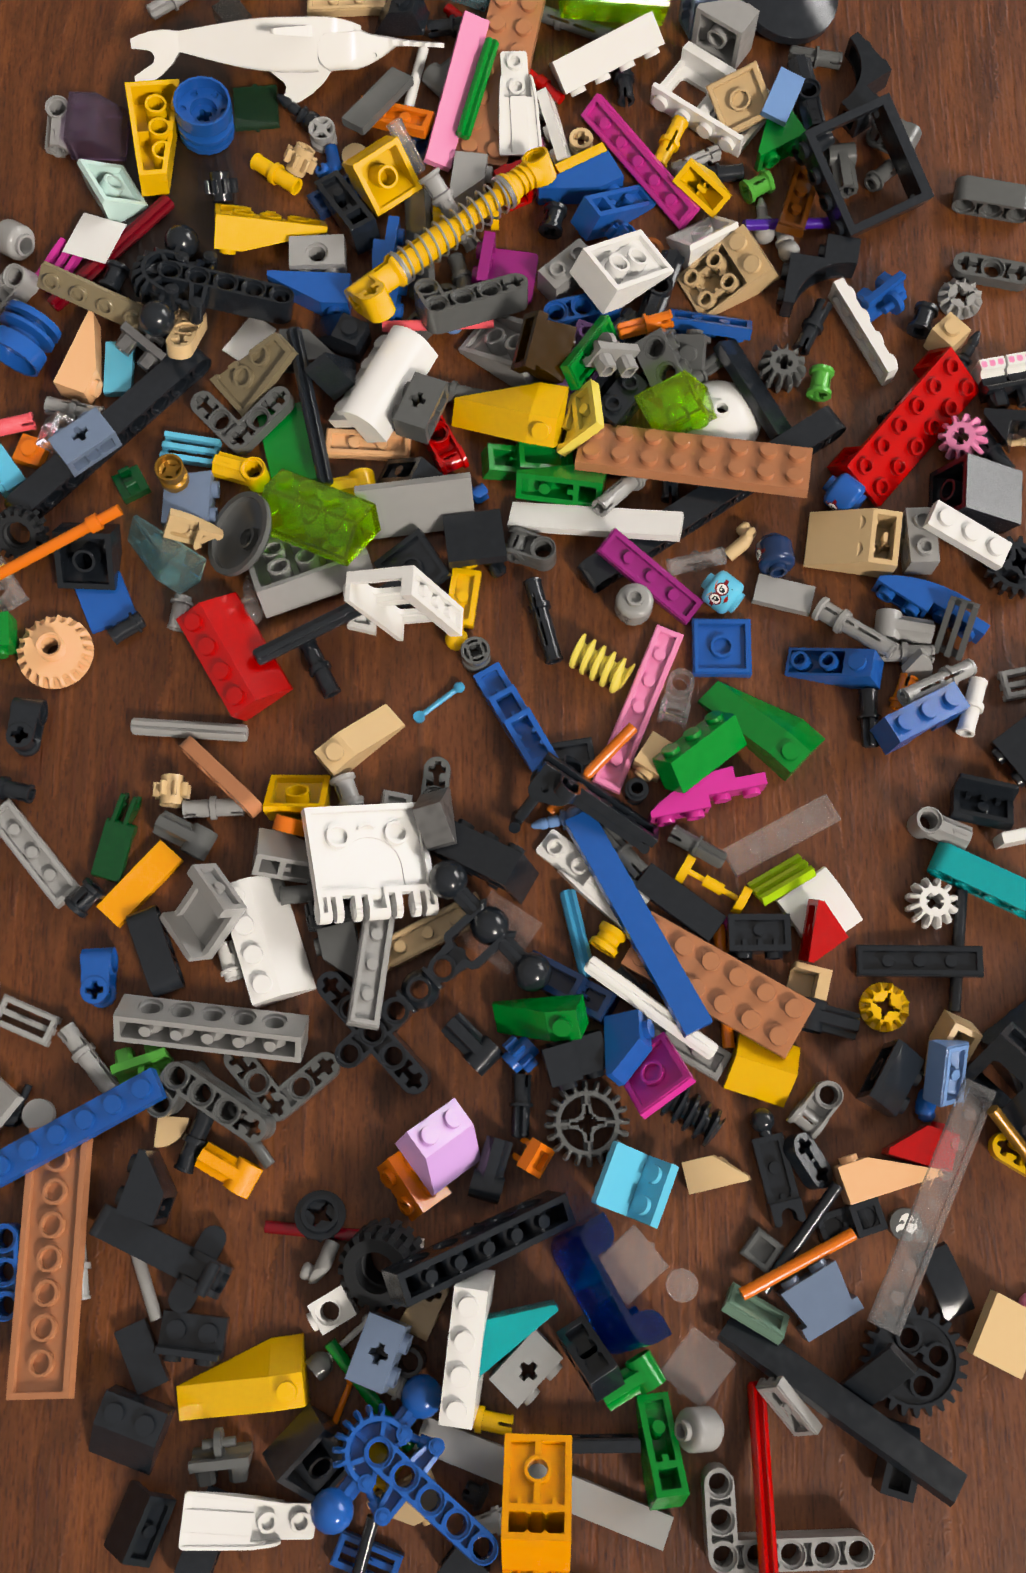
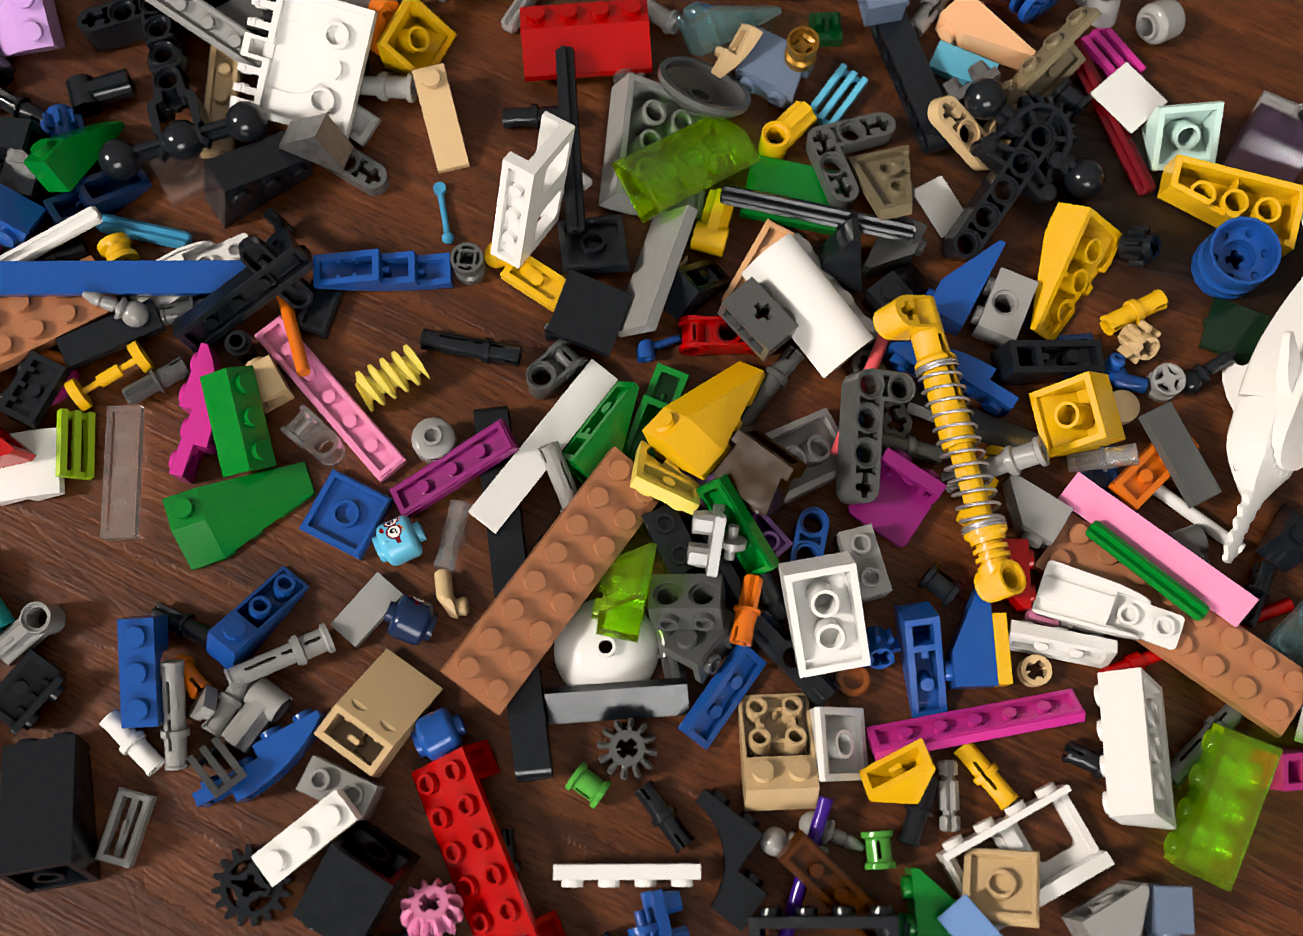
camera: 115 degrees right, 0 degrees up
none -> light grey bar [82,291,149,327]

